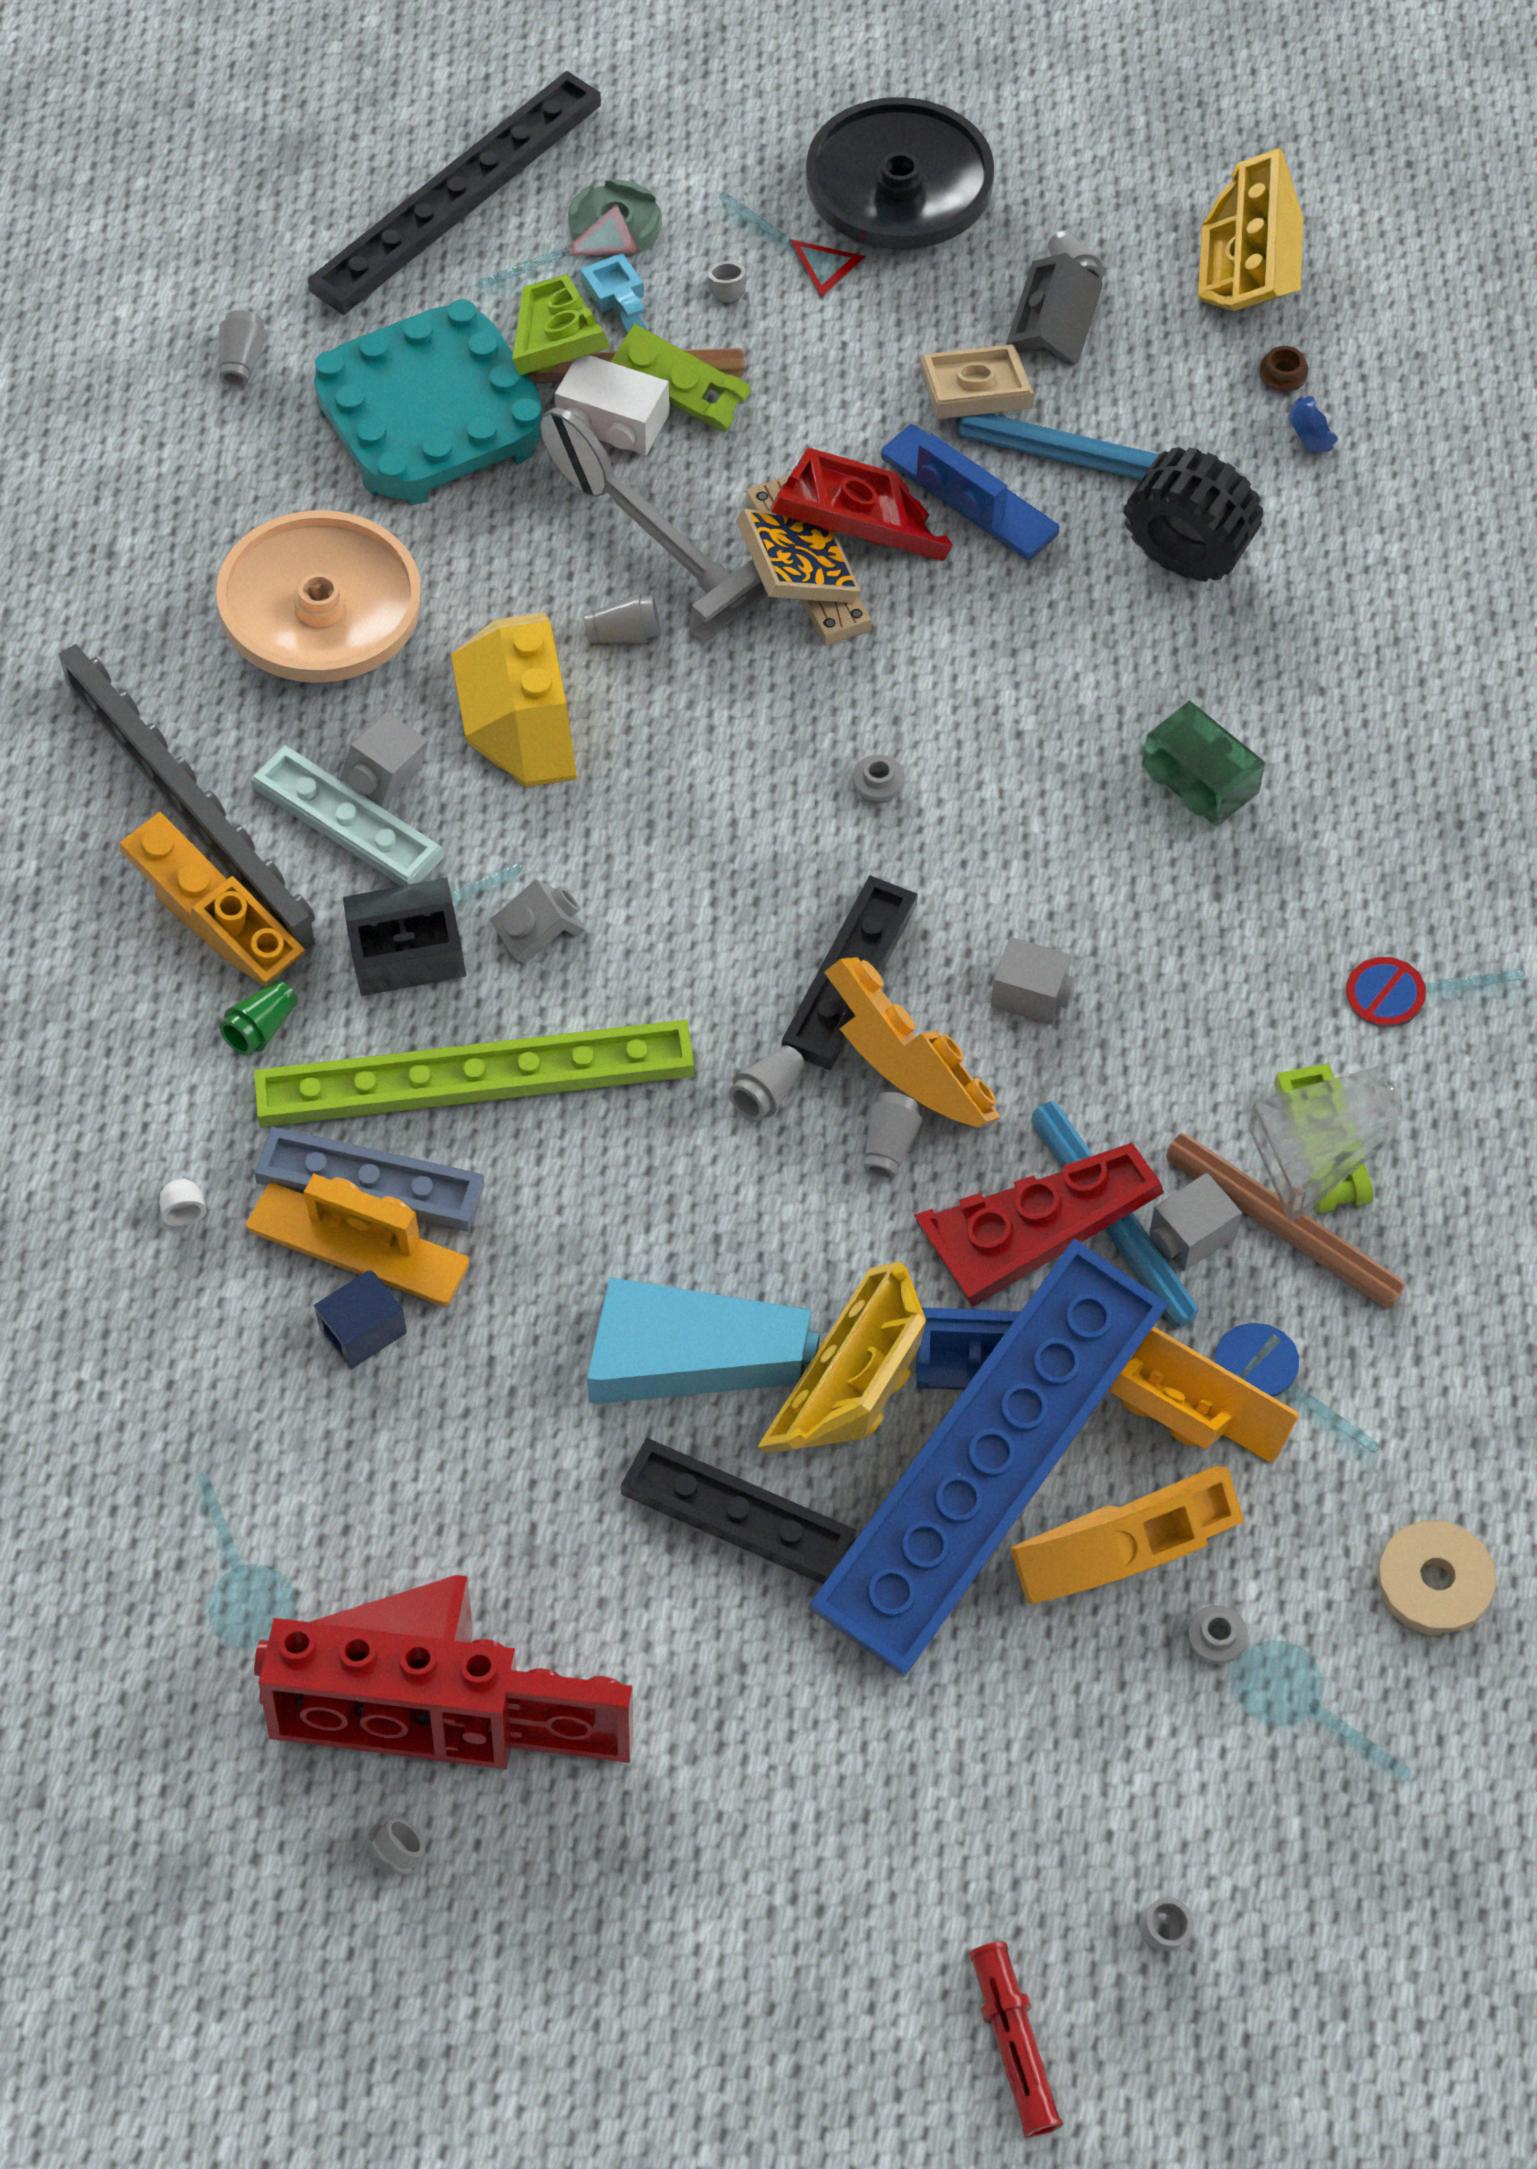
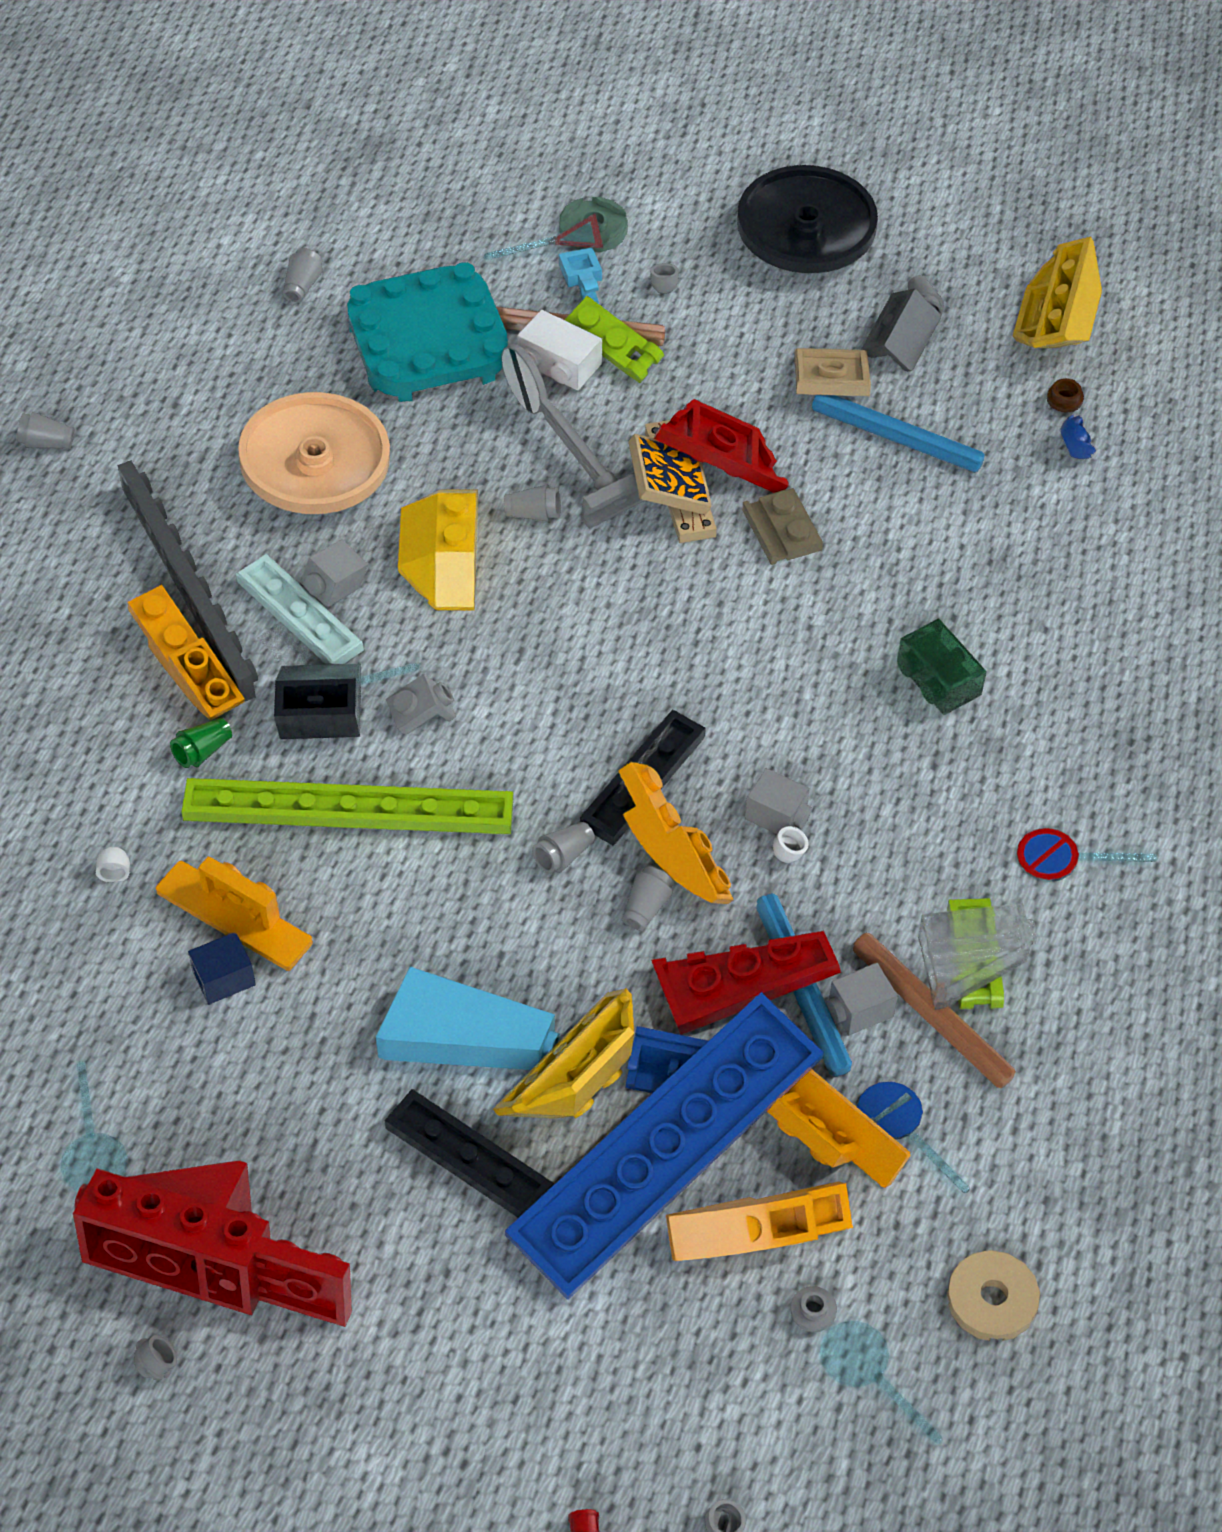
camera: 10 degrees right, 5 degrees down
sand blue plate [254,1126,485,1232] -> none
black plate [308,70,601,315] -> none
lime wing [512,274,611,376] -> none
clear light blue piece [719,192,866,299] -> none
light grey plate [853,754,905,803] -> none
blue bracket [881,424,1060,560] -> none
black tyre [1123,447,1264,582] -> none
none -> dark tan plate [742,488,823,565]
none -> white hinge [772,826,809,863]

